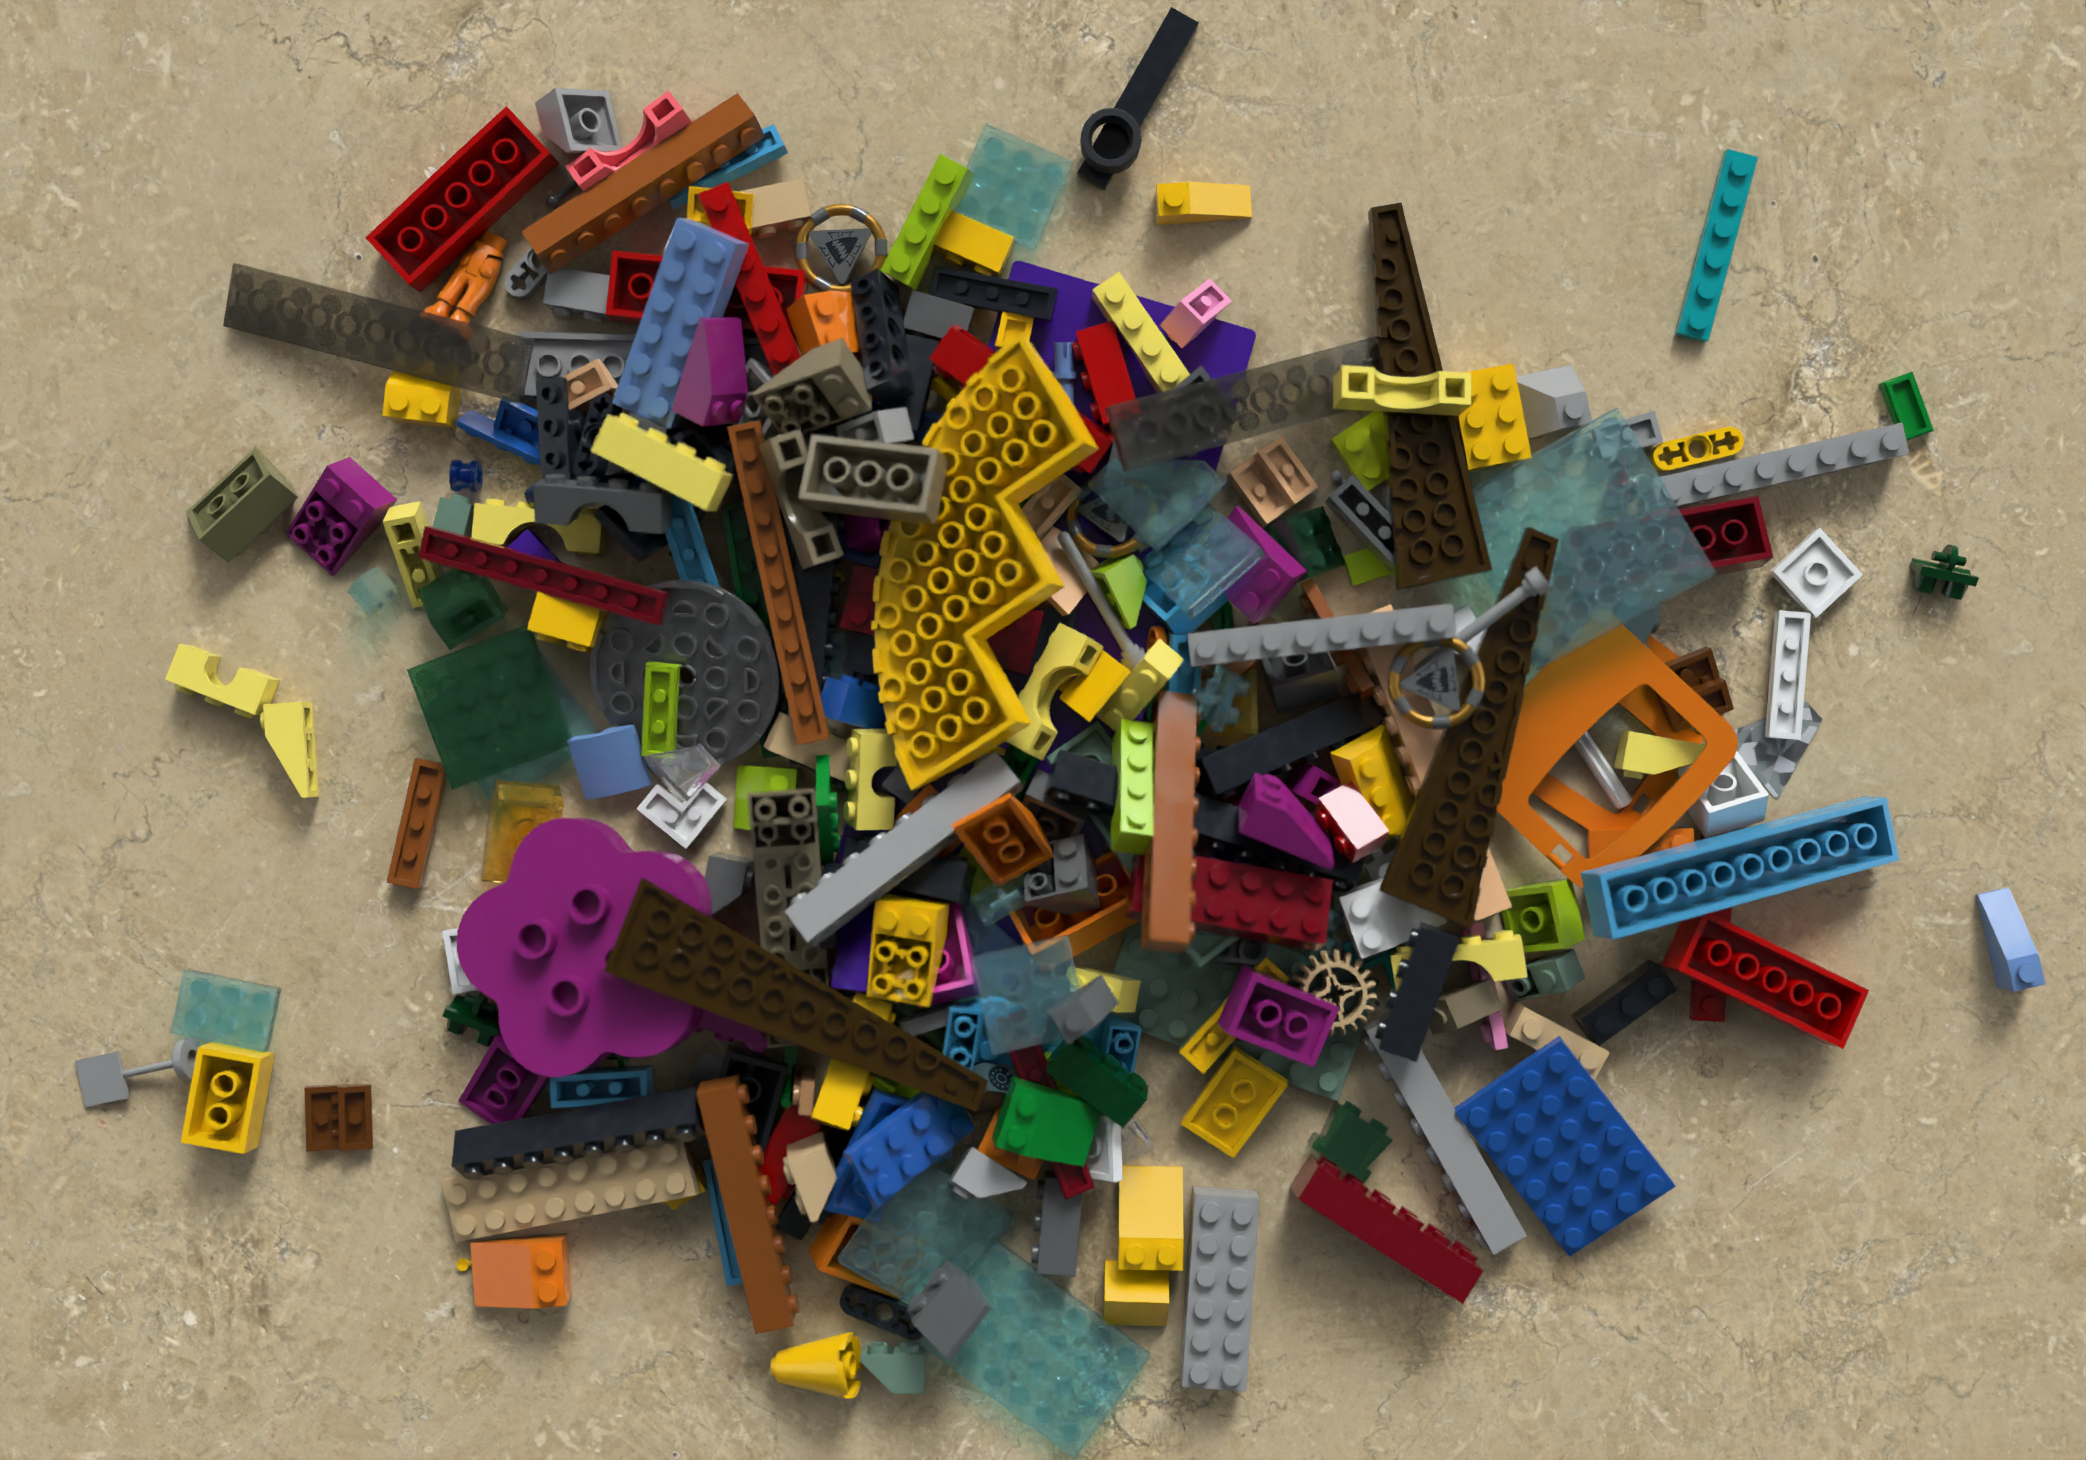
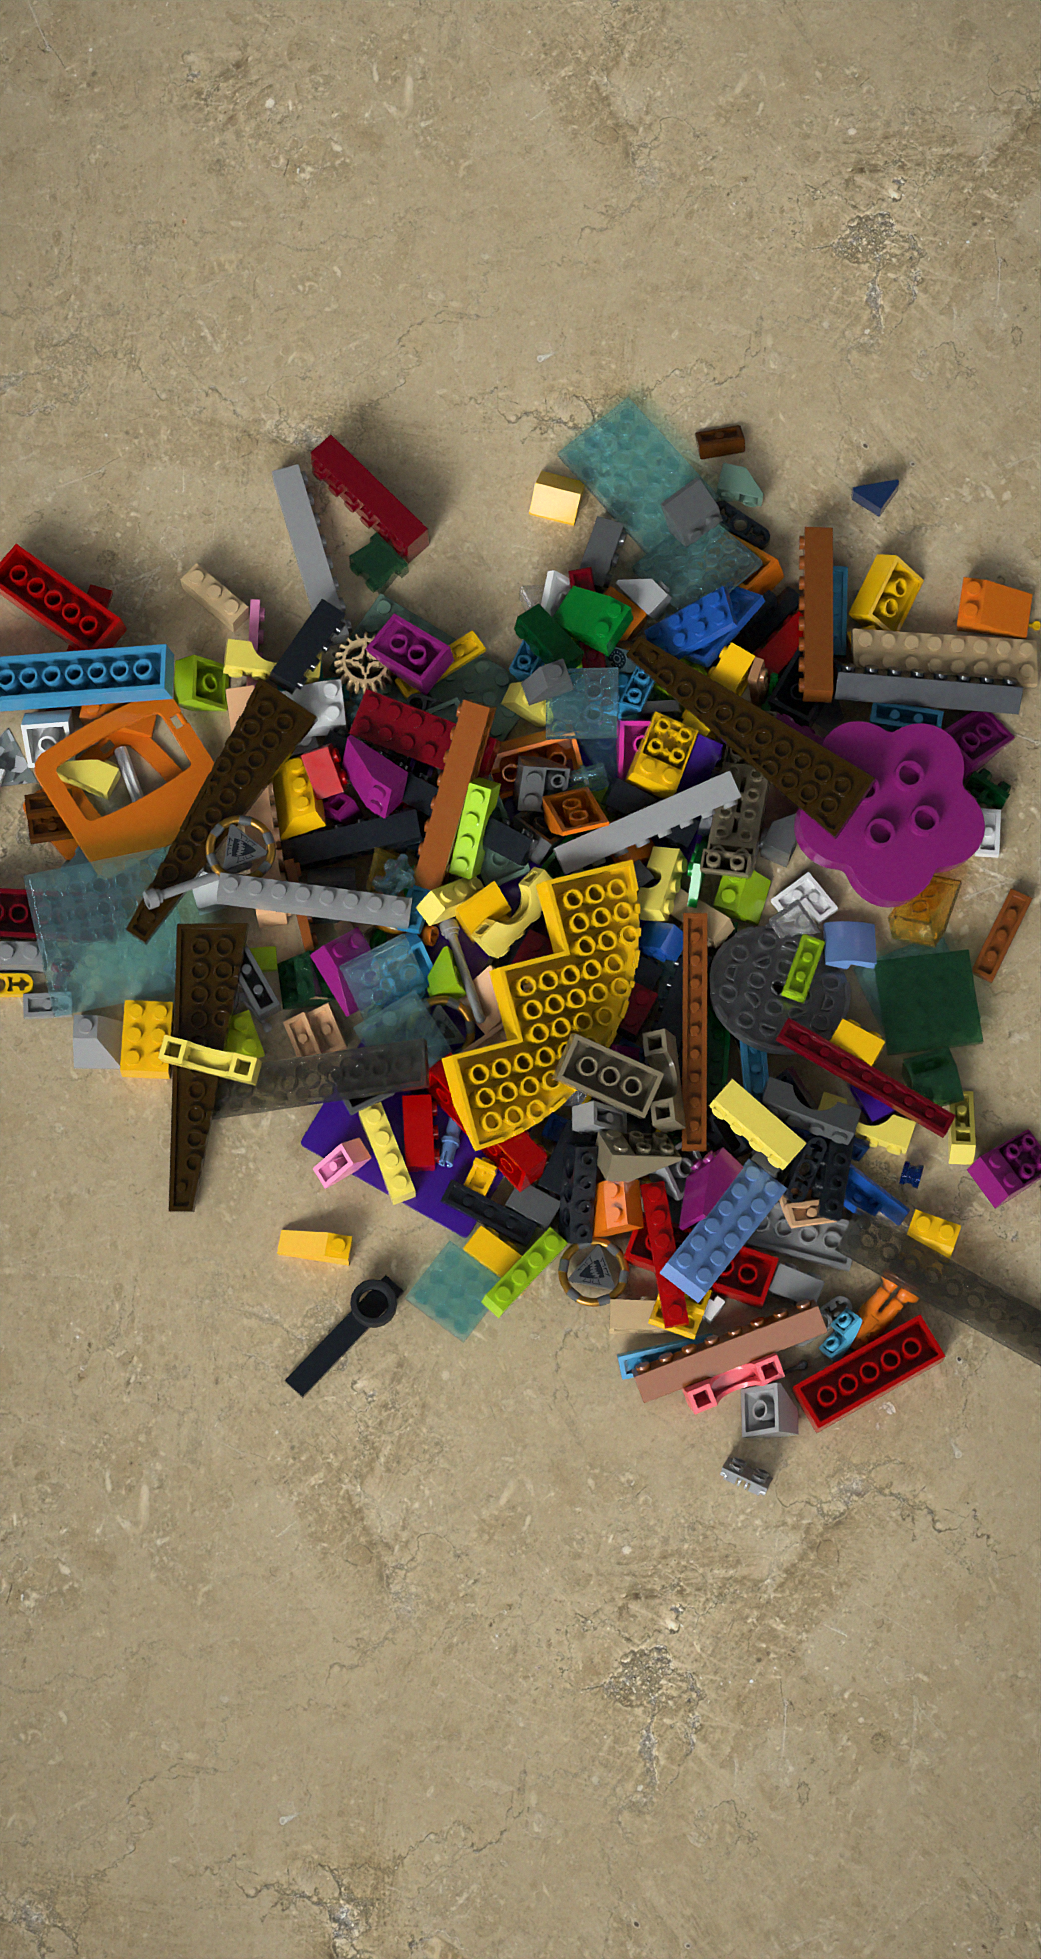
camera: 165 degrees left, 15 degrees down
clear light blue piece [348,567,399,615] -> none
sand green brick [433,494,474,537] -> none
yellow cone [771,1332,863,1399] -> none
tan slope [783,1131,836,1223] -> none
yellow slope [1117,1165,1184,1271] -> none
light grey brick [1179,1186,1260,1392] -> none
yellow plate [1181,1046,1288,1158] -> none
dark tan slope [1429,978,1503,1035] -> none
blue plate [1454,1035,1676,1257] -> none
sand green slope [1506,948,1585,1002] -> none
black brick [1571,960,1678,1046] -> none
none -> reddish brown slope [695,425,745,460]
none -> light grey hinge [720,1457,773,1496]
none -> medium azure slope [819,1308,862,1362]
none -> yellow slope [848,554,924,631]
none -> dark blue slope [851,479,899,517]

